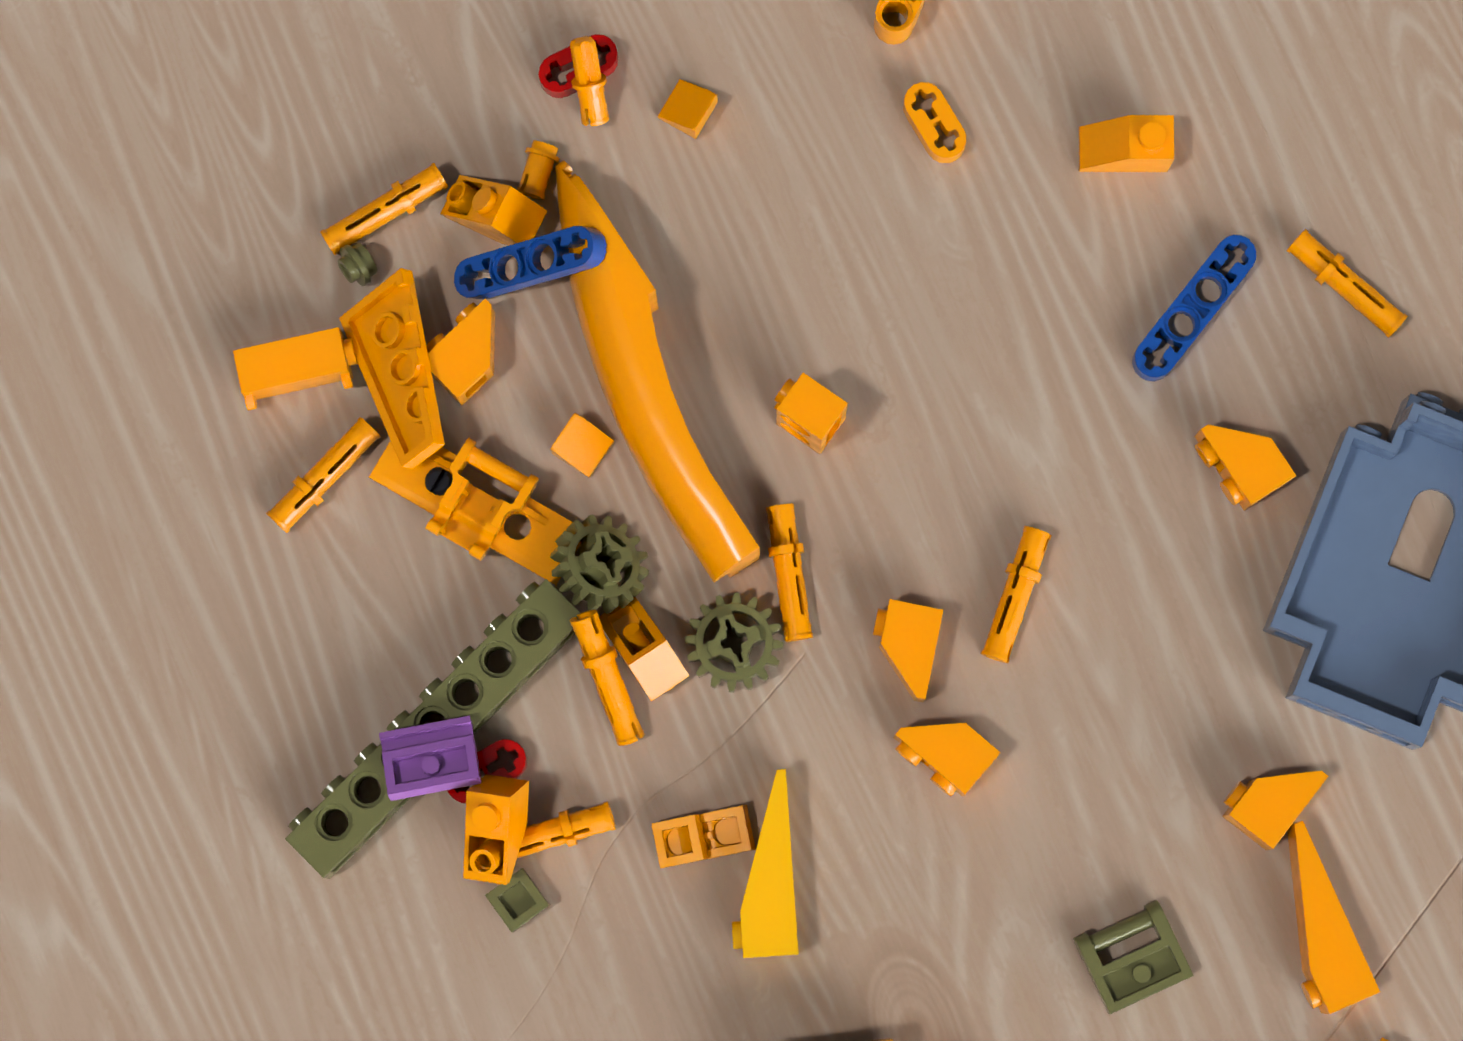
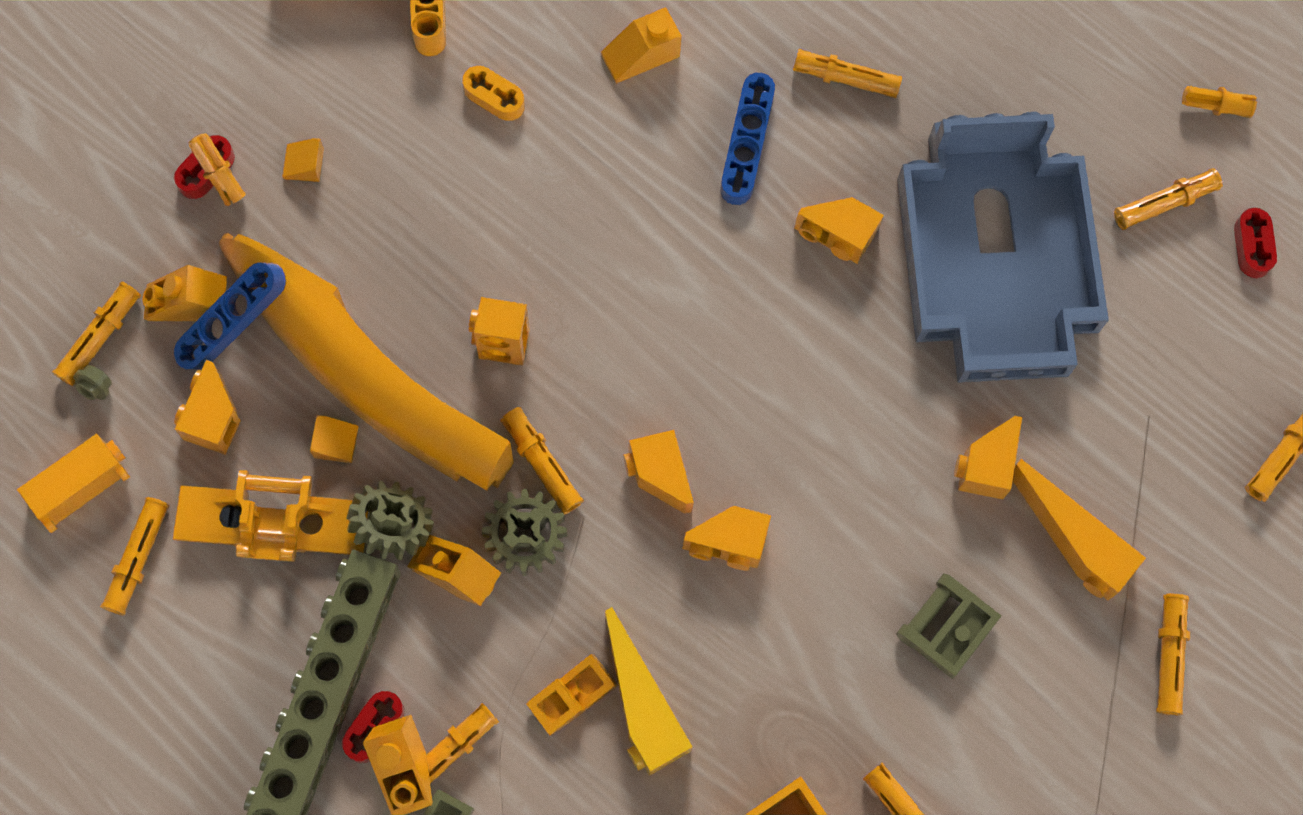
camera: 35 degrees left, 10 degrees down
light orange wing [339,268,445,469] -> none
medium lavender plate [379,715,482,801] -> none
light orange pin [517,140,560,200] -> none
light orange pin [569,610,645,746] -> none
light orange pin [980,526,1052,664] -> none

